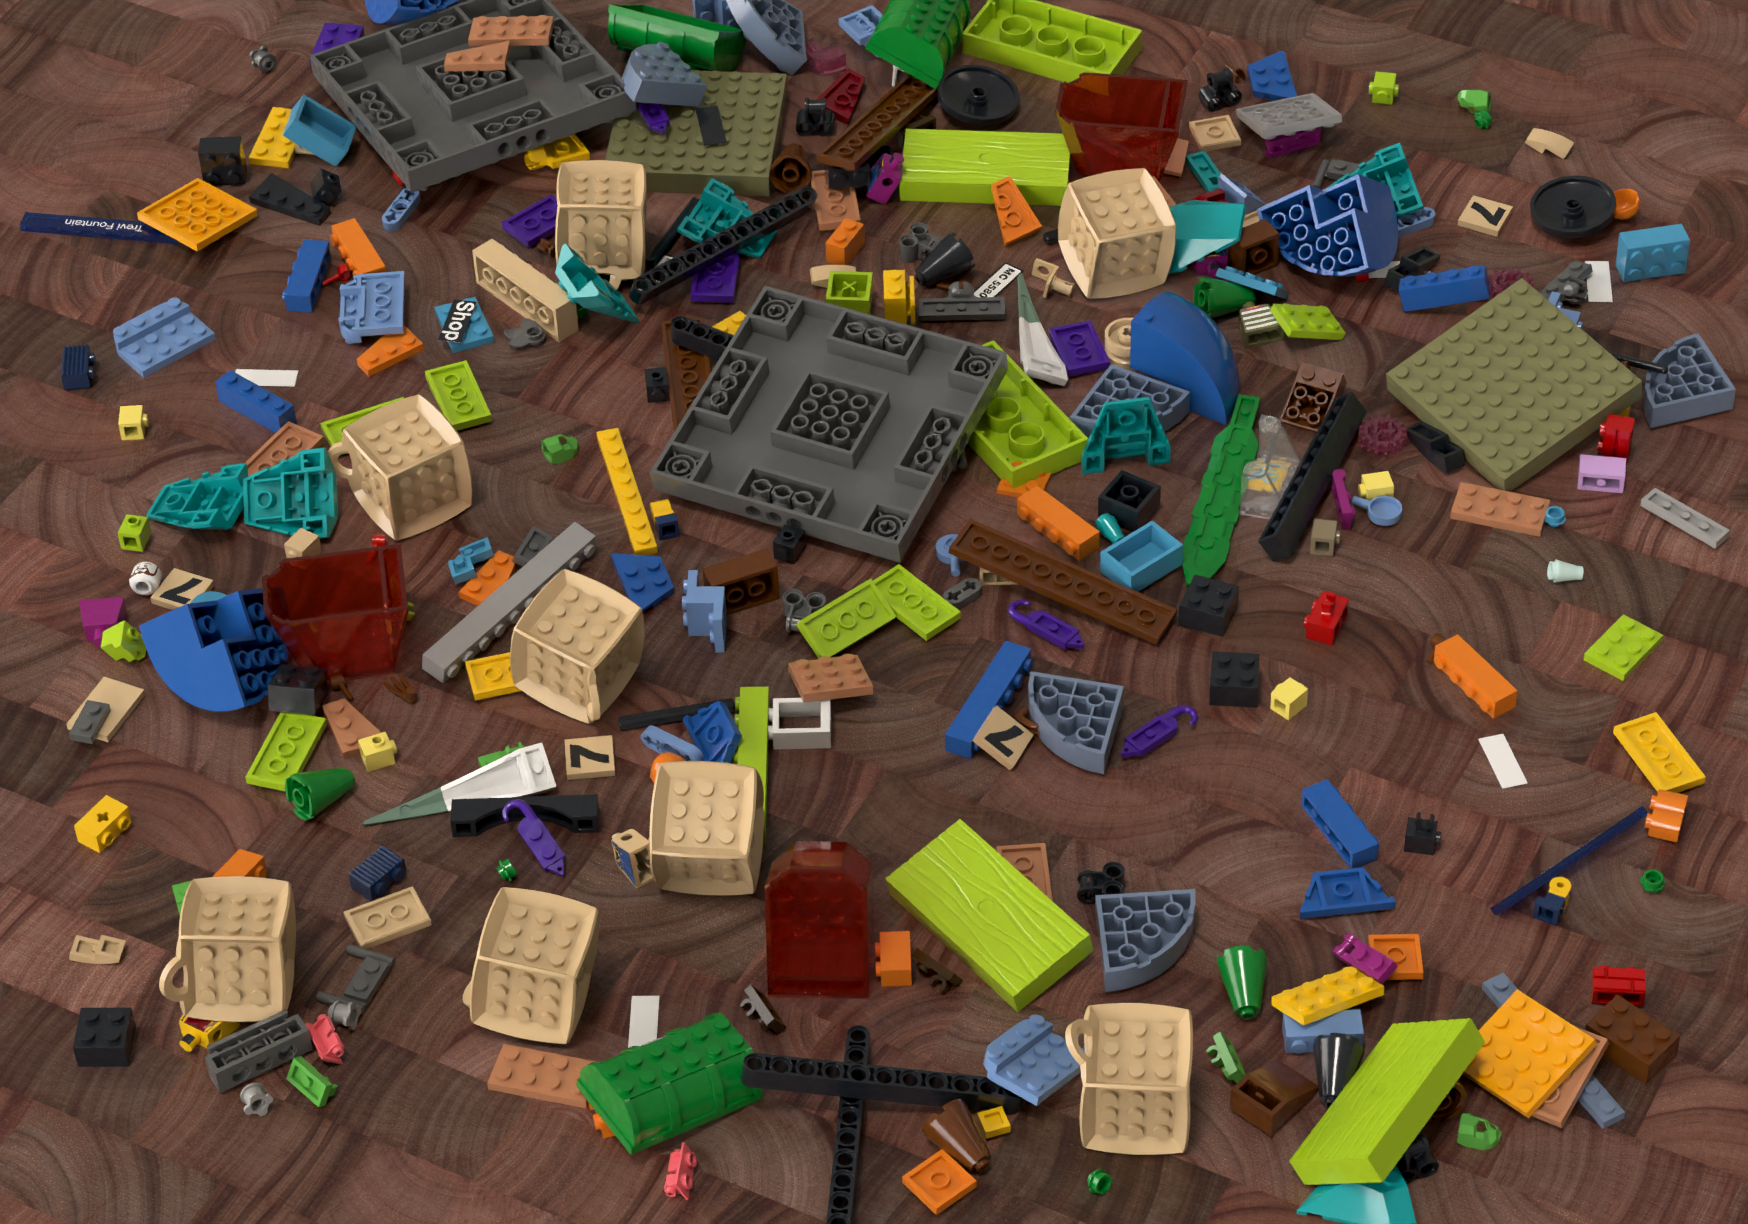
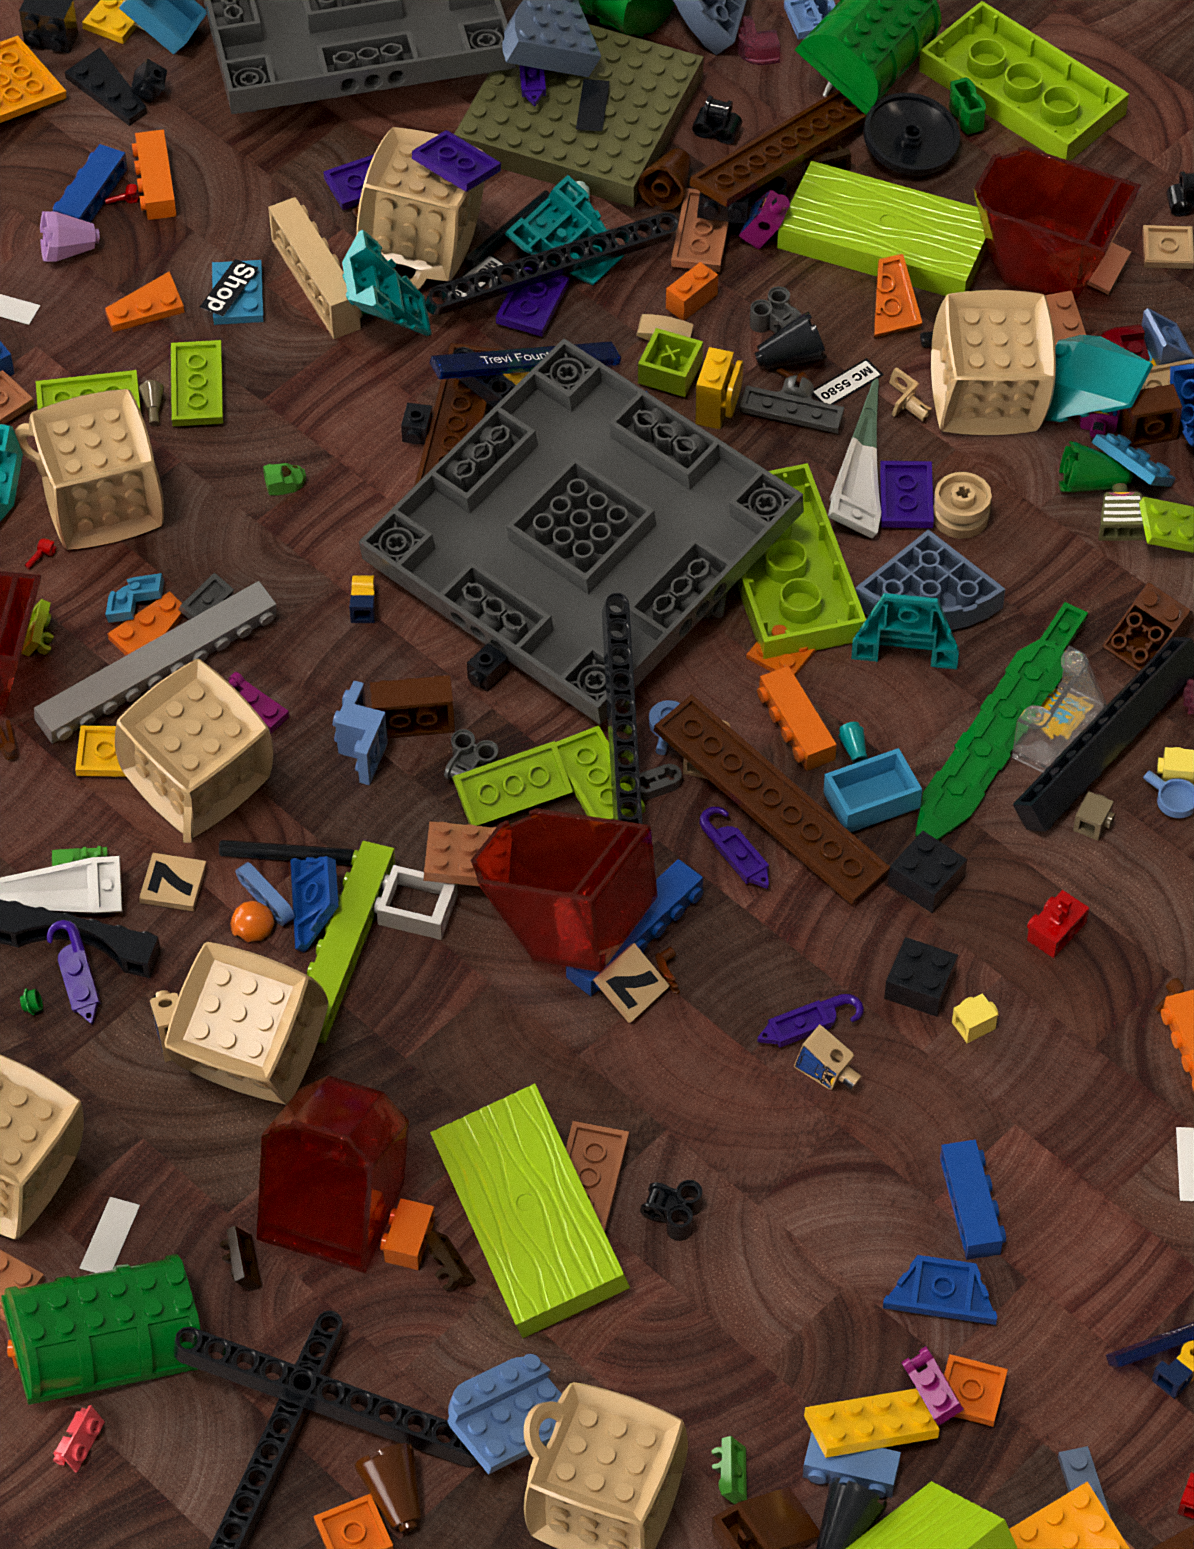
camera: 15 degrees right, 10 degrees up
medium blue plate [338,271,405,344] -> none
medium blue beam [382,187,421,232] -> none
dark grey plate [504,318,545,348] -> none
yellow plate [524,133,590,170] -> none
yellow plate [596,428,658,555] -> none
blue wing [611,553,675,612] -> none
dark red wing [816,68,865,125] -> none
yellow plate [977,1106,1011,1139] -> none
sand blue brick [1028,671,1124,774] -> none
sand blue brick [1095,889,1196,992] -> none
black brick [1098,470,1161,531] -> none
blue brick [1130,292,1240,425] -> none
teal plate [1186,151,1221,193] -> none
green cone [1217,945,1268,1020] -> none
magenta plate [1331,469,1355,530] -> none
black brick [1404,812,1442,856] -> none
none -> lavender cone [40,211,99,261]
none -> dark purple plate [412,130,501,192]
none -> clear blue tile [429,341,621,379]
none -> clear red windscreen [471,808,658,972]
none -> black beam [602,593,645,881]
none -> tan torso [793,1024,862,1090]
none -> green brick [949,77,986,134]

